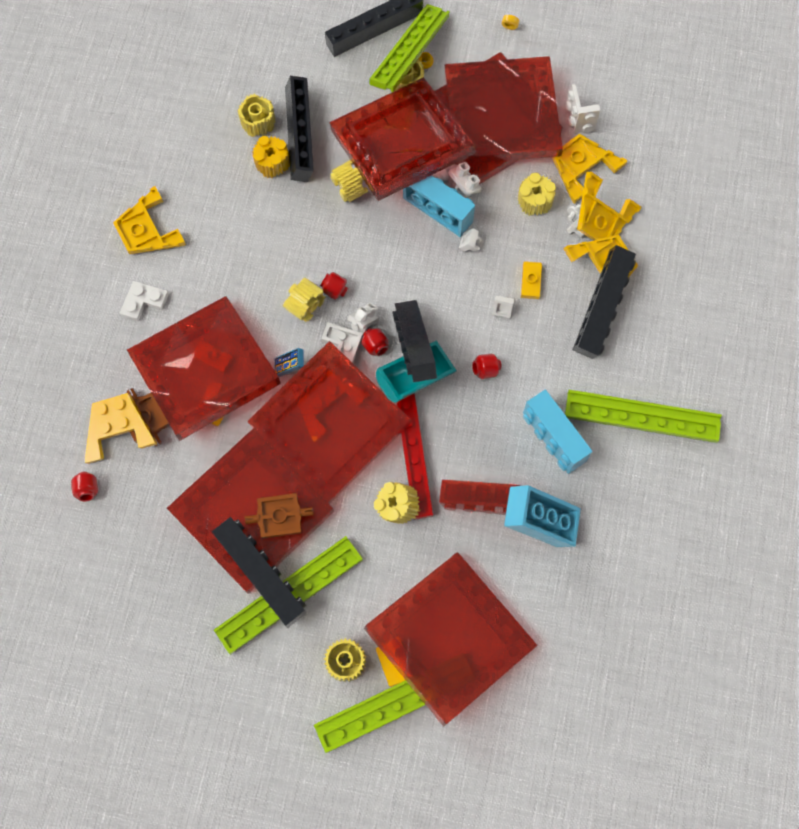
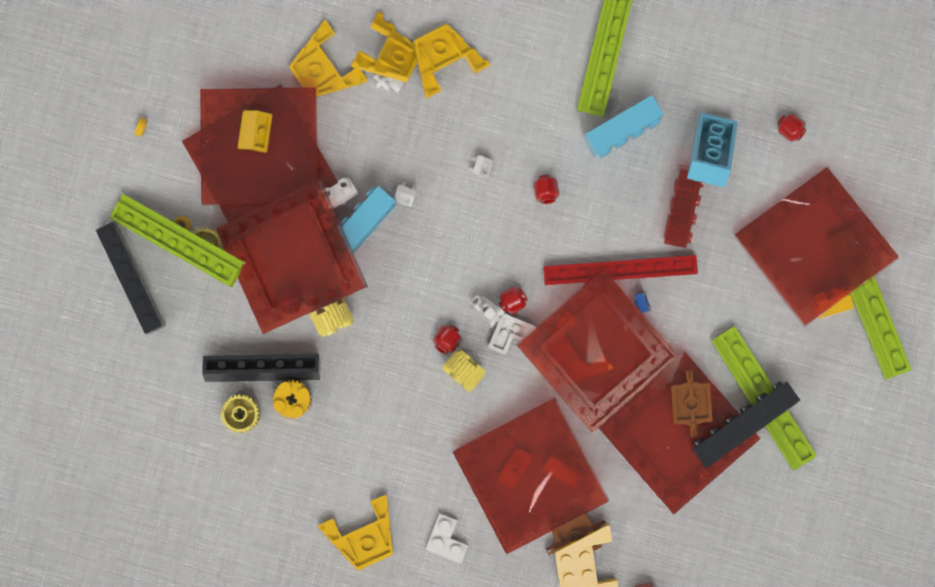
camera: 90 degrees left, 15 degrees up
tile [274,348,304,377] -> none
light yellow brick [324,638,366,682] -> none
light yellow brick [374,482,420,524] -> none
teal container [376,340,457,403] -> none
black brick [392,300,437,383] -> none
light yellow brick [518,173,556,216] -> none
yellow plate [521,261,542,299] -> none
white bracket [565,84,600,133] -> none
black brick [572,245,636,359] -> none
none -> yellow panel [238,110,272,153]
none -> blue plate [634,292,651,313]
none -> red head [777,113,807,142]

